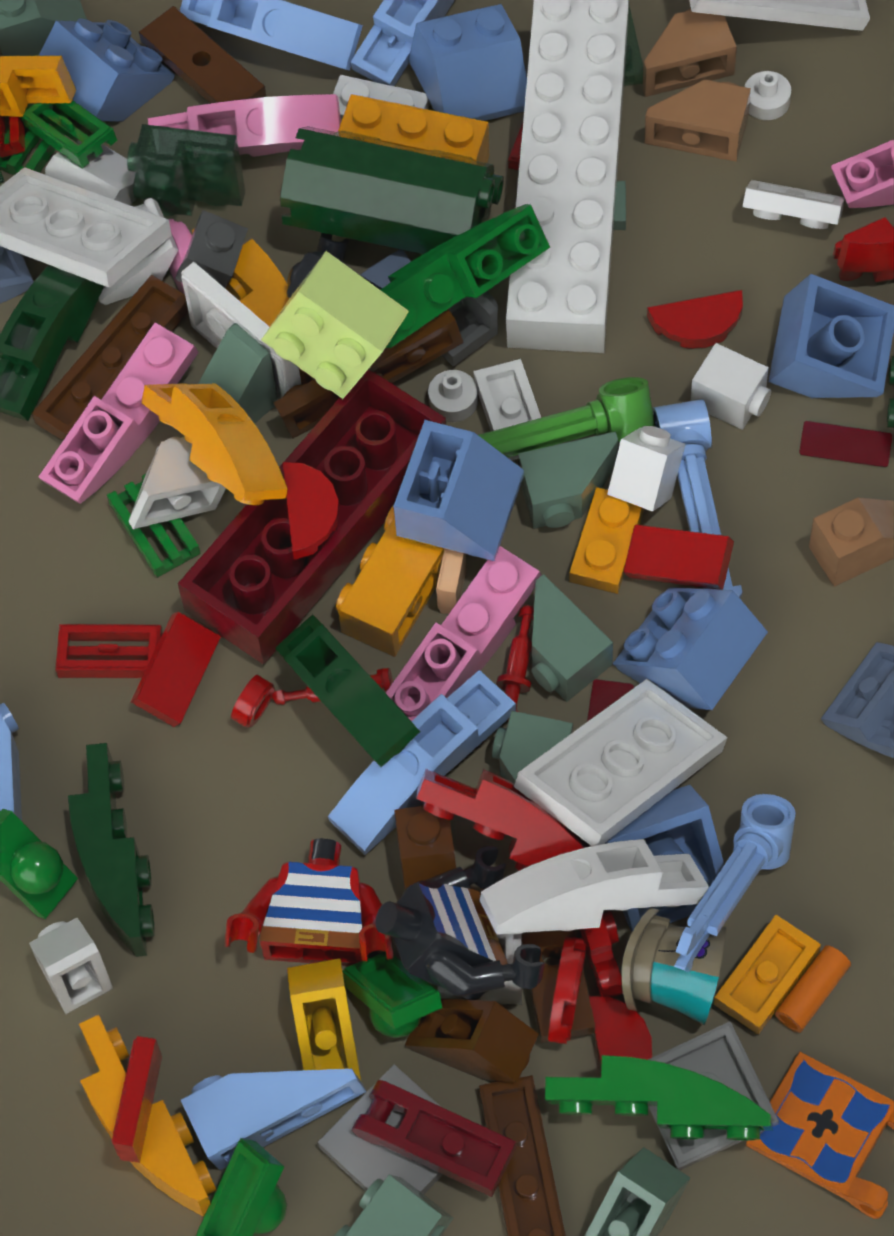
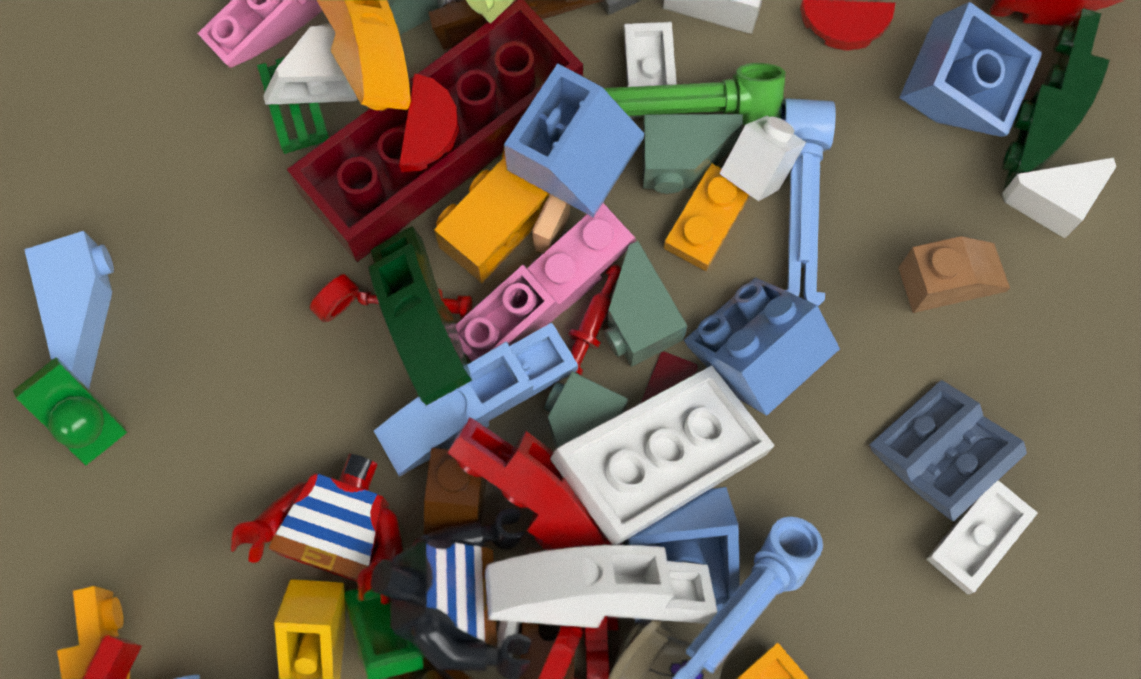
camera: 10 degrees right, 10 degrees up
white slope [29,918,113,1014] -> none
red tile [56,624,163,678] -> none
dark green slope [68,743,155,957] -> none
red tile [131,611,221,727] -> none
white tile [428,370,478,422] -> none
red tile [623,525,734,590] -> none
white brick [691,343,771,430] -> none
dark red sticker [799,421,892,467] -> none

